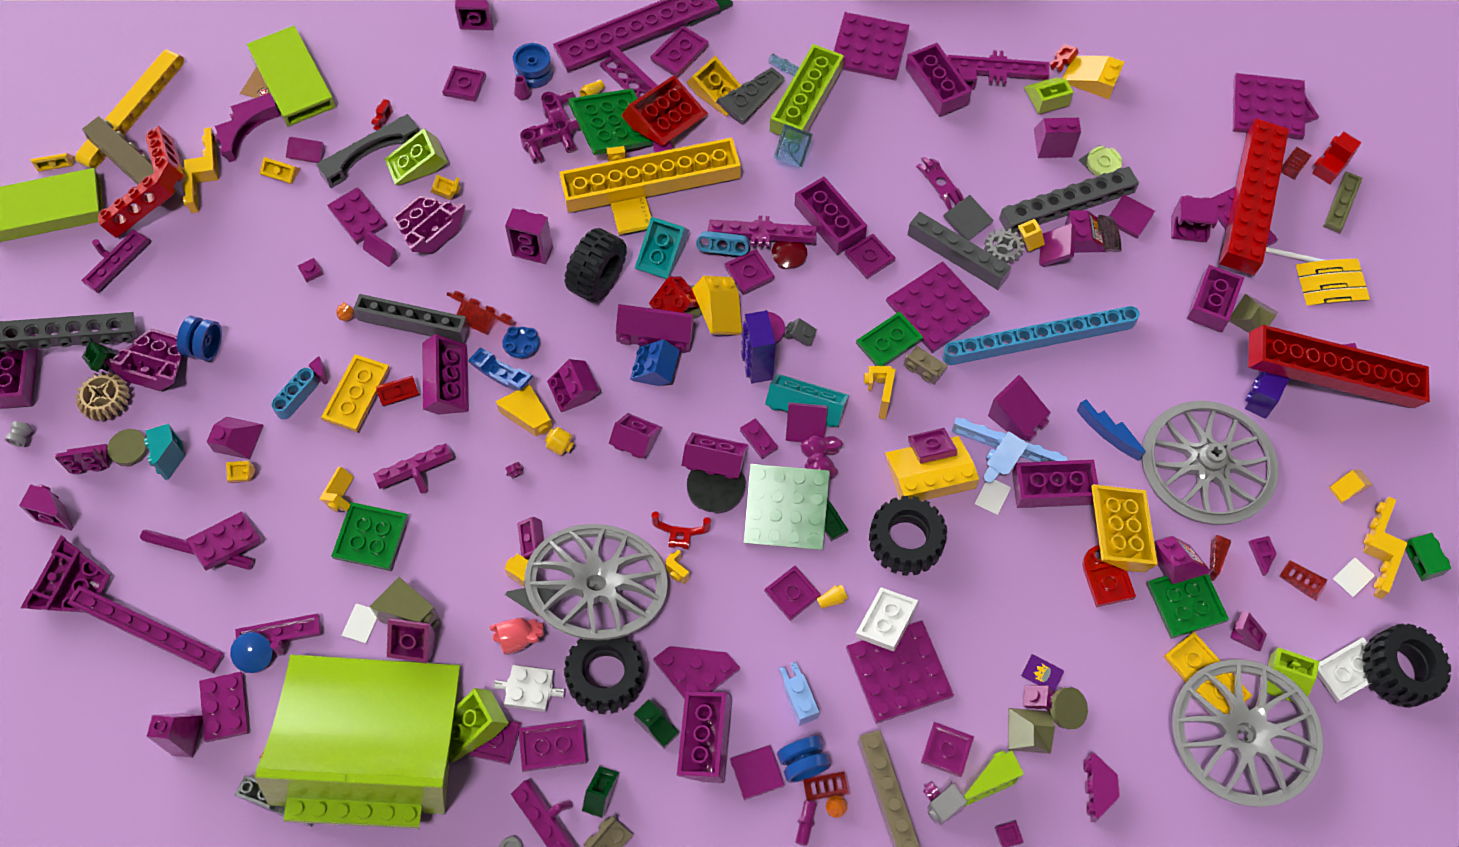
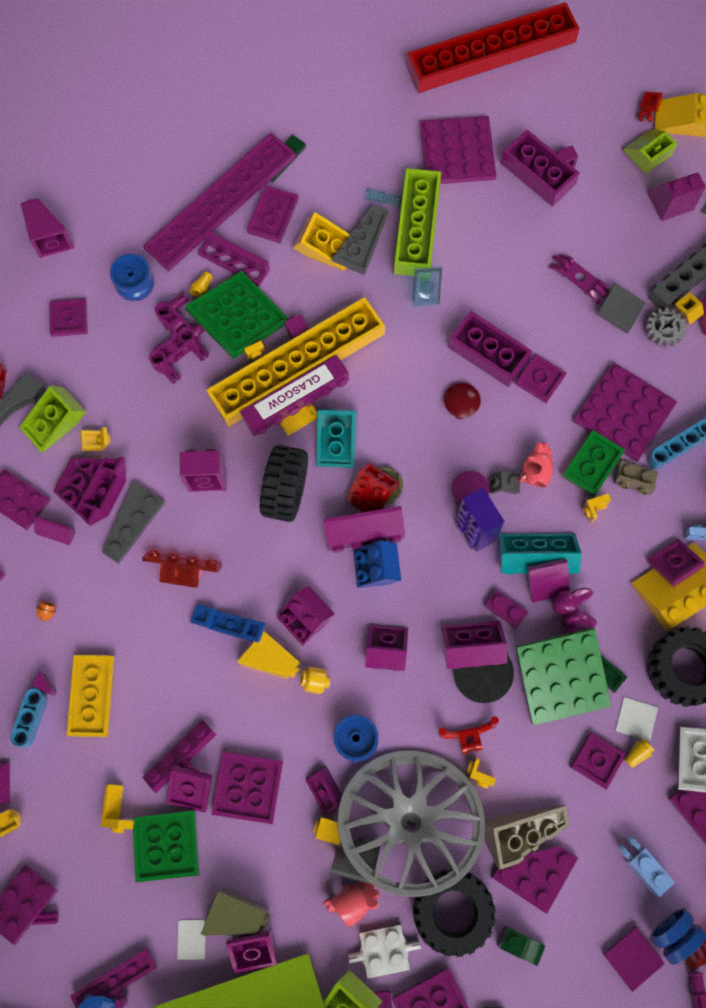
camera: 15 degrees left, 10 degrees up
dark grey brick [353,294,469,343] -> none
red plate [376,375,419,406] -> none
magenta slope [422,334,468,415] -> none
blue dish [502,326,539,358] -> none
magenta plate [505,462,524,478] -> none
magenta cone [514,75,531,100] -> none
red slope [621,75,708,146] -> none
magenta slope [677,691,732,783] -> none
yellow slope [692,275,742,335] -> none
dark azure beam [696,231,750,256] -> none
magenta hinge [708,216,817,247] -> none
magenta plate [725,249,774,295] -> none
yellow tile [878,368,896,419] -> none
dark grey brick [907,211,1012,290] -> none
magenta hinge [947,50,1049,85] -> none
none -> dark grey wing [102,481,165,564]
none -> magenta tile [166,765,213,813]
none -> magenta plate [211,752,283,824]
none -> magenta brick [240,355,349,436]
none -> blue wheel [334,715,378,762]
none -> dark tan wedge [484,805,569,870]
none -> coral piece [518,442,553,487]
none -> white sticker [616,697,658,741]

